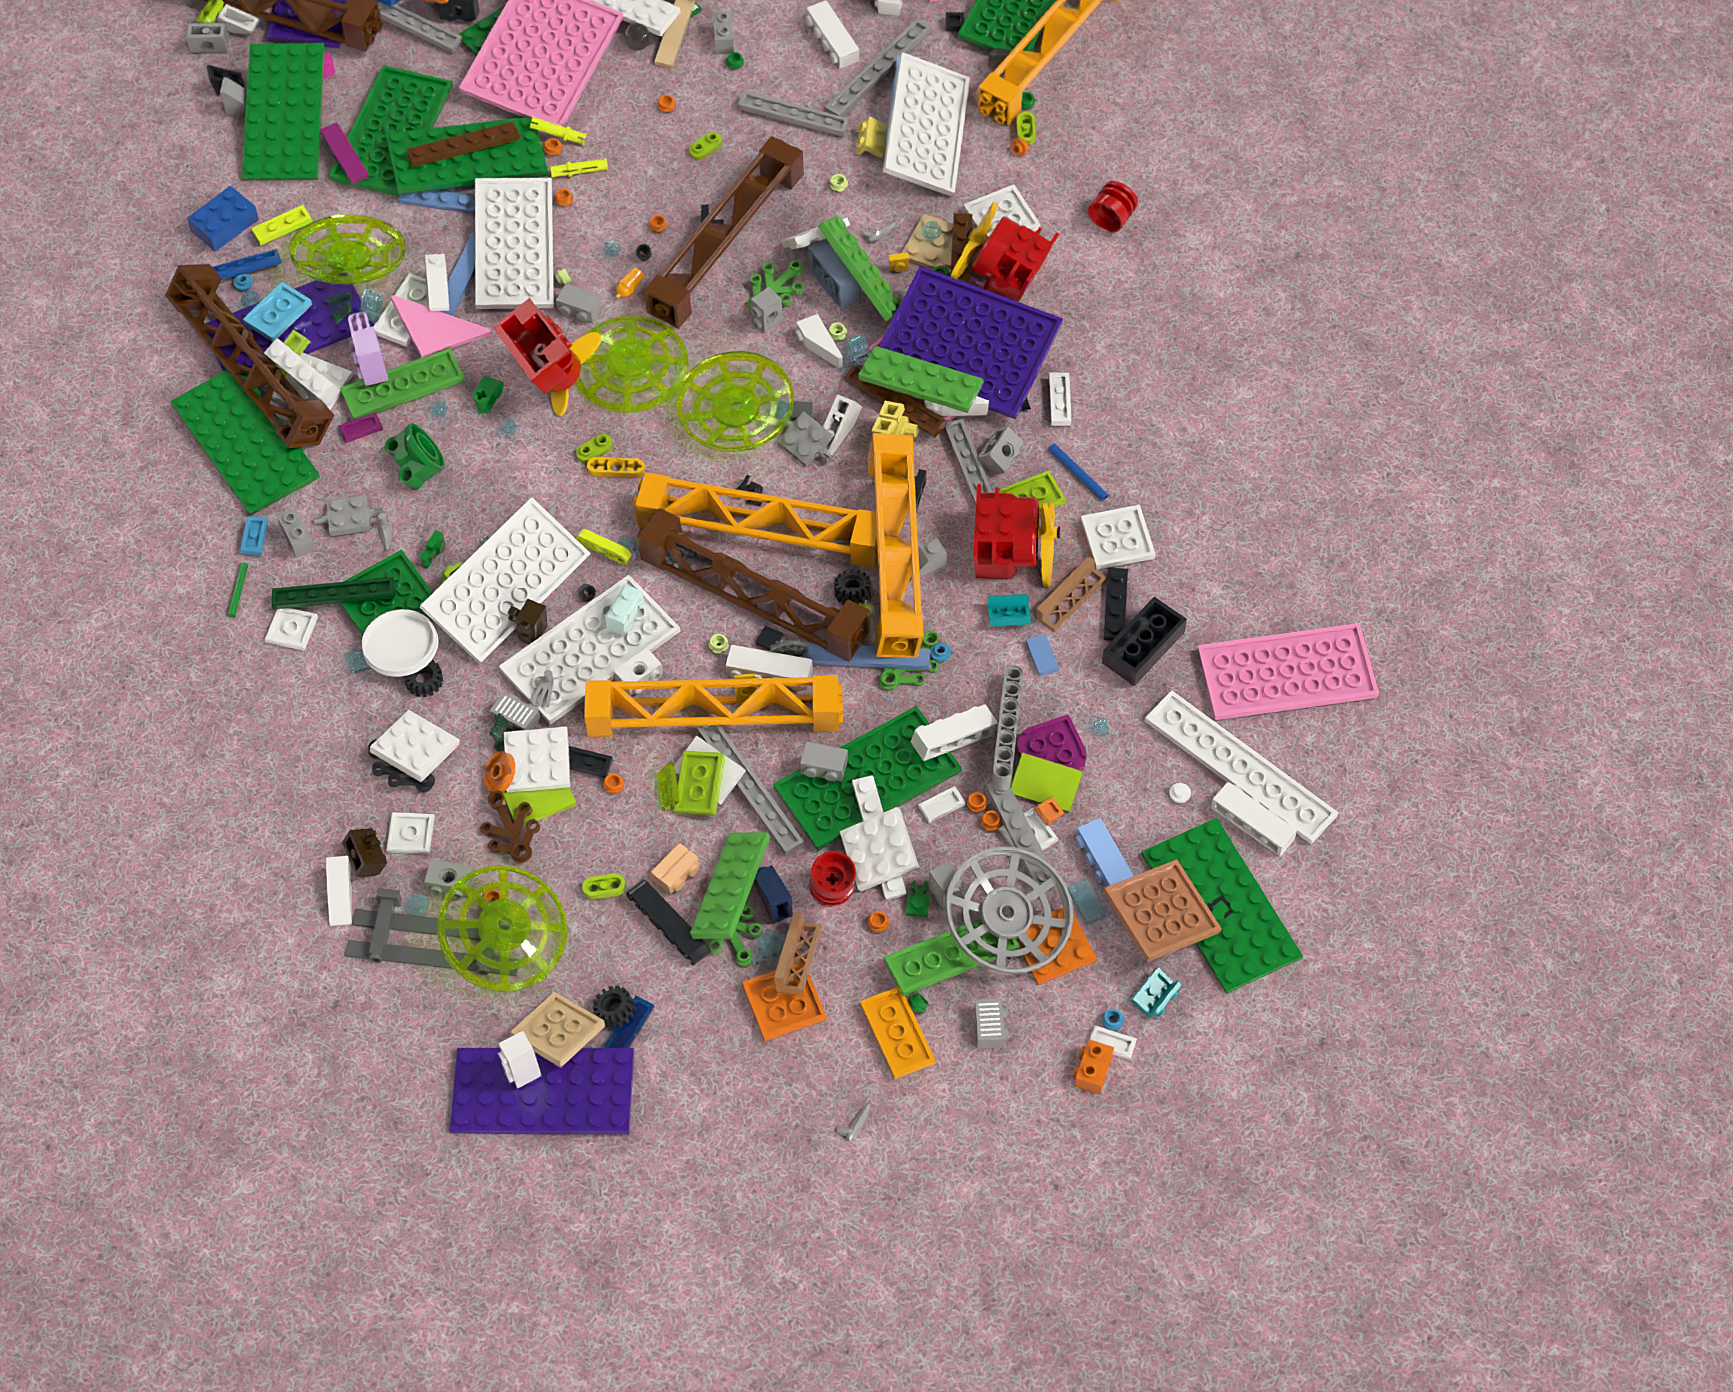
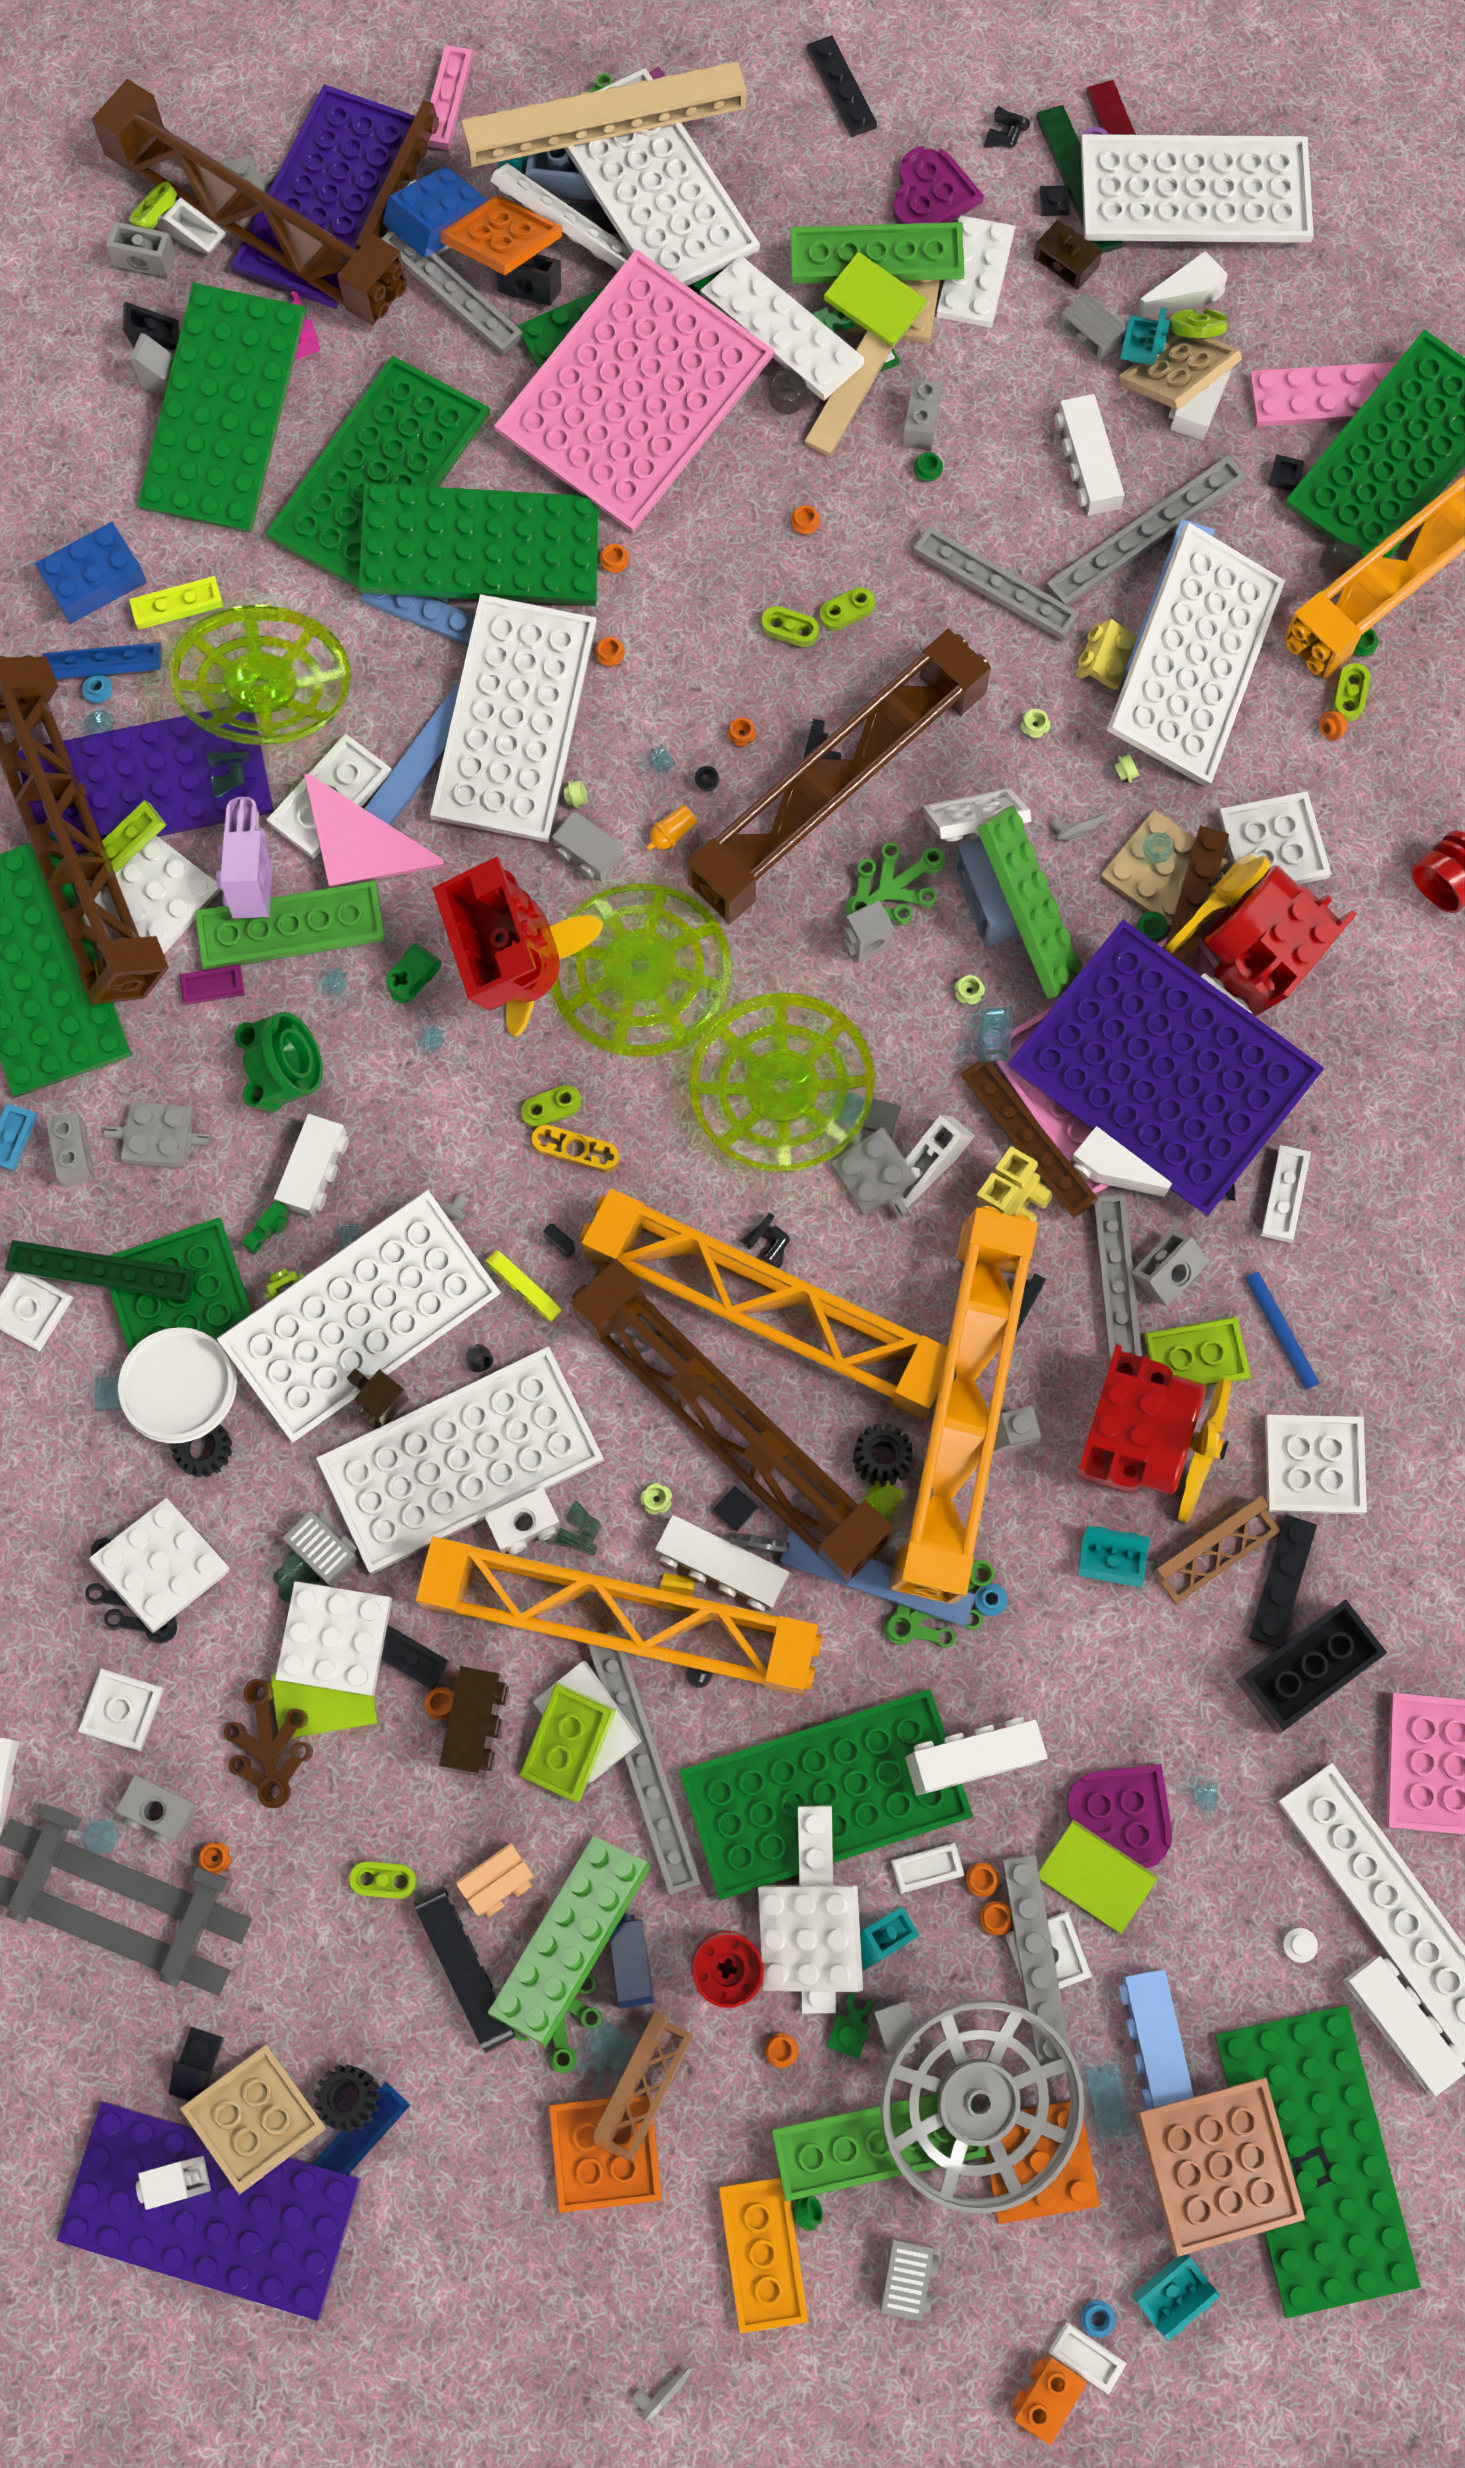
camera: 15 degrees right, 15 degrees up
medium azure plate [243,282,312,342] -> none
white brick [264,338,340,406] -> none
magenta tile [320,122,369,184] -> none
dark brown brick [342,828,387,877] -> none
clear light blue plate [359,288,383,323] -> none
light grey bar [378,513,392,551] -> none
reddish brown plate [406,122,520,167] -> none
white slope [425,254,449,311] -> none
clear neon green dish [437,865,568,992] -> none
orange tile [484,751,515,792] -> none
neon yellow pin [530,116,587,145] -> none
light grey piece [530,670,554,707] -> none
neon yellow pin [550,158,608,178] -> none
light aqua brick [605,585,644,635] -> none
clear light blue plate [617,535,638,552] -> none
clear neon green plate [656,764,680,811] -> none
white slope [795,314,843,369] -> none
light grey brick [800,741,848,782] -> none
bright green plate [859,346,983,413] -> none
yellow plate [889,253,909,272] -> none
light grey beam [992,665,1023,791] -> none
medium blue tile [1026,634,1059,676] -> none
orange tile [1034,797,1064,826] -> none
none -> black slope [169,2027,225,2101]
none -> white brick [274,1114,349,1218]
none -> dark brown brick [439,1666,509,1778]
none -> black tile [543,1223,575,1258]
none -> clear green piece [554,1501,601,1556]
none -> black hinge [686,1667,713,1688]
none -> lime plate [762,606,819,647]
none -> teal slope [860,1906,920,1971]
none -> yellowish green plate [1114,754,1139,783]

